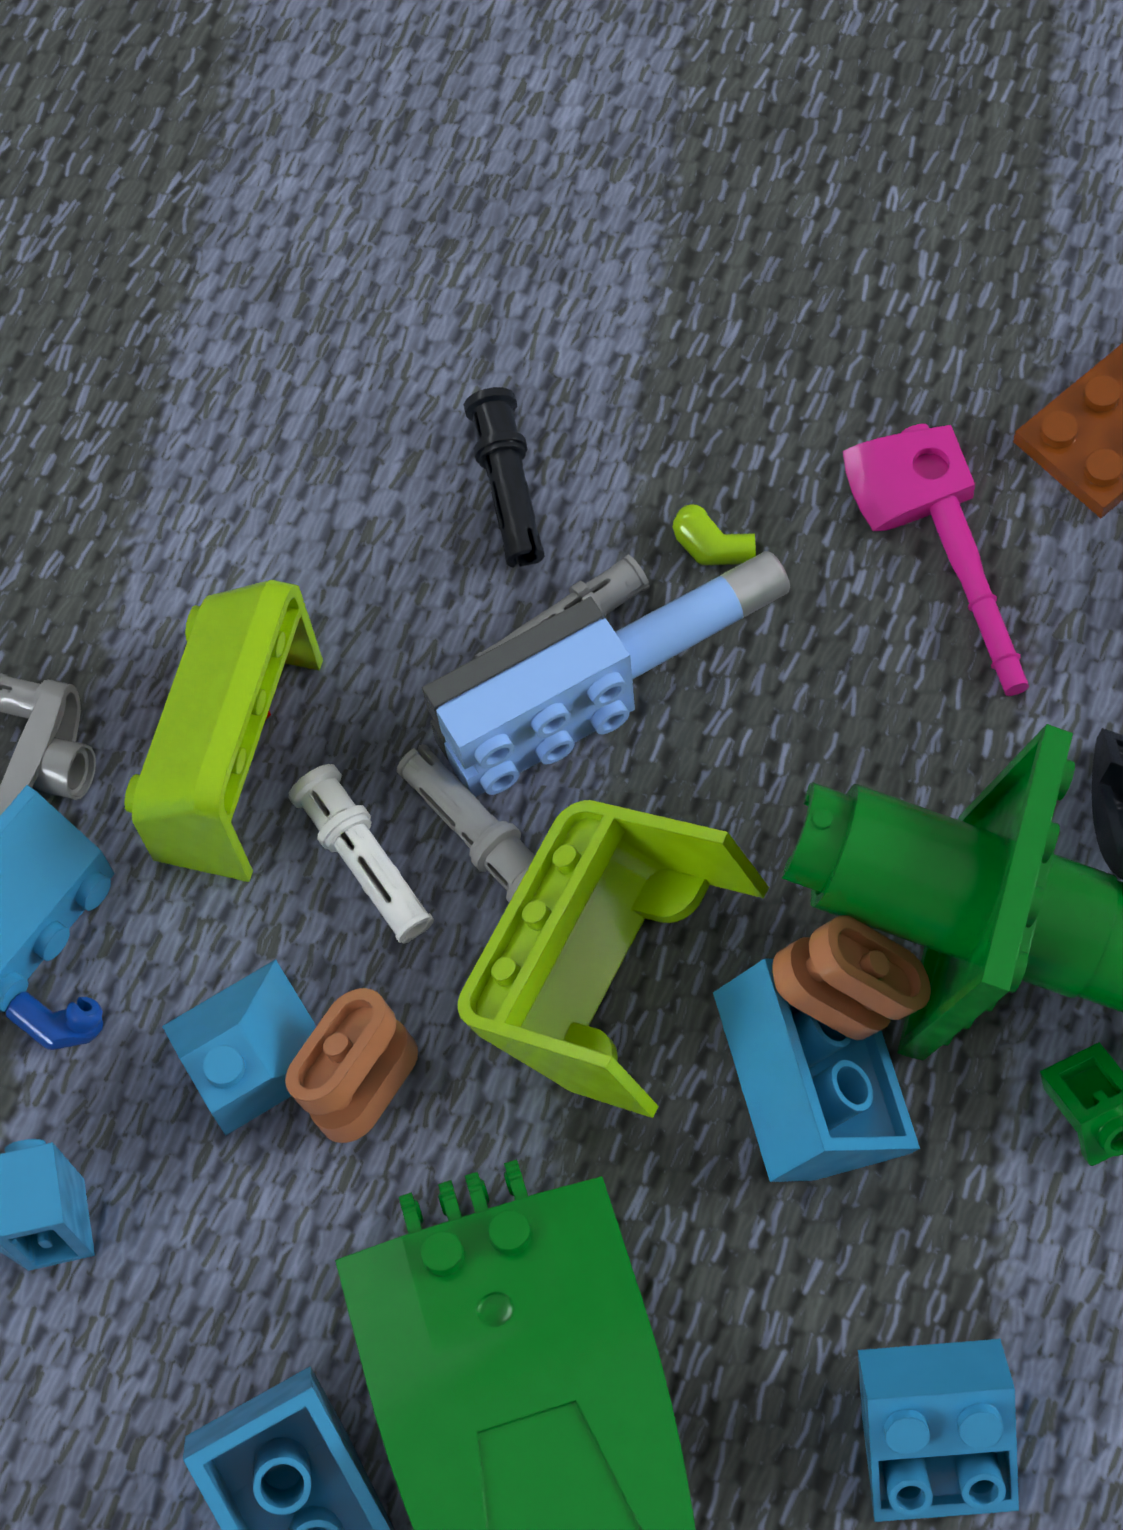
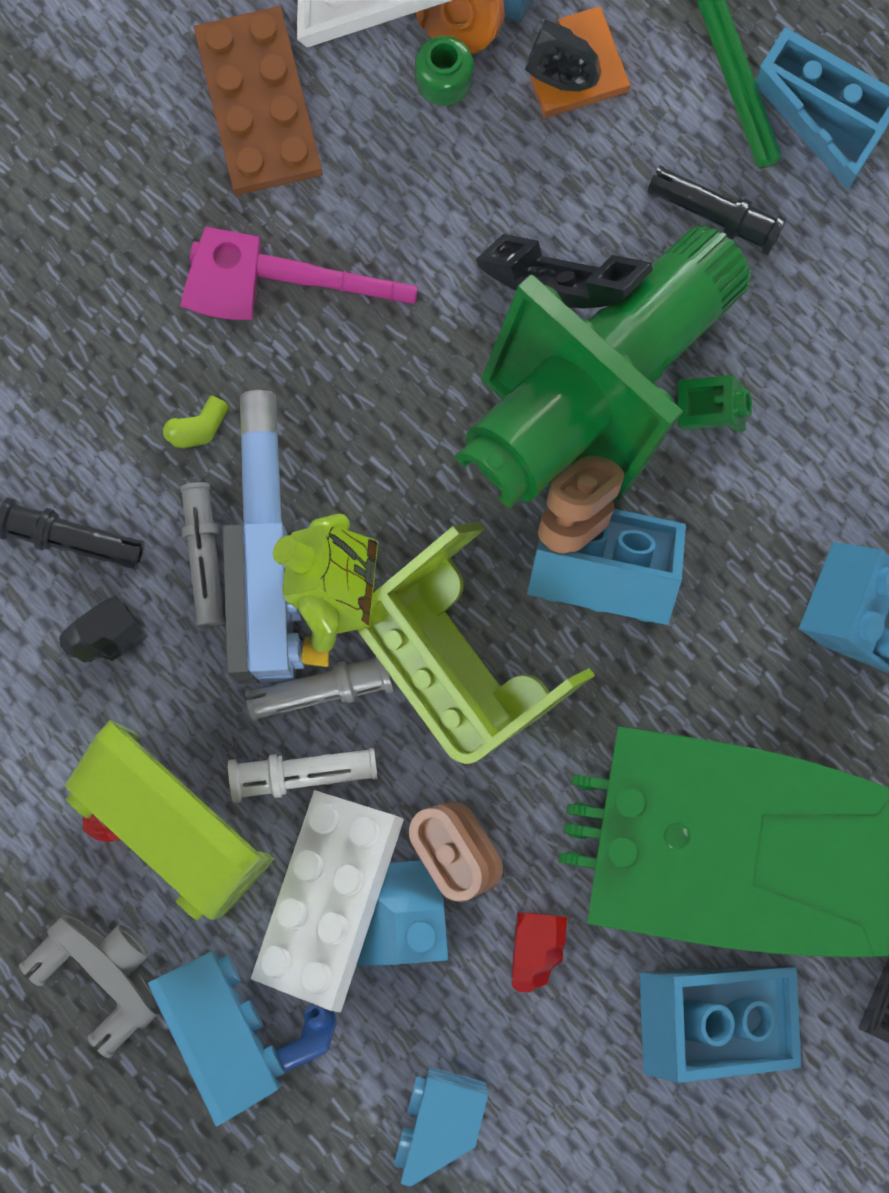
camera: 70 degrees left, 15 degrees up
none -> black rock [59,595,148,663]
none -> white plate [251,790,404,1012]
none -> lime torso [273,514,378,667]
none -> red rock [511,912,567,993]

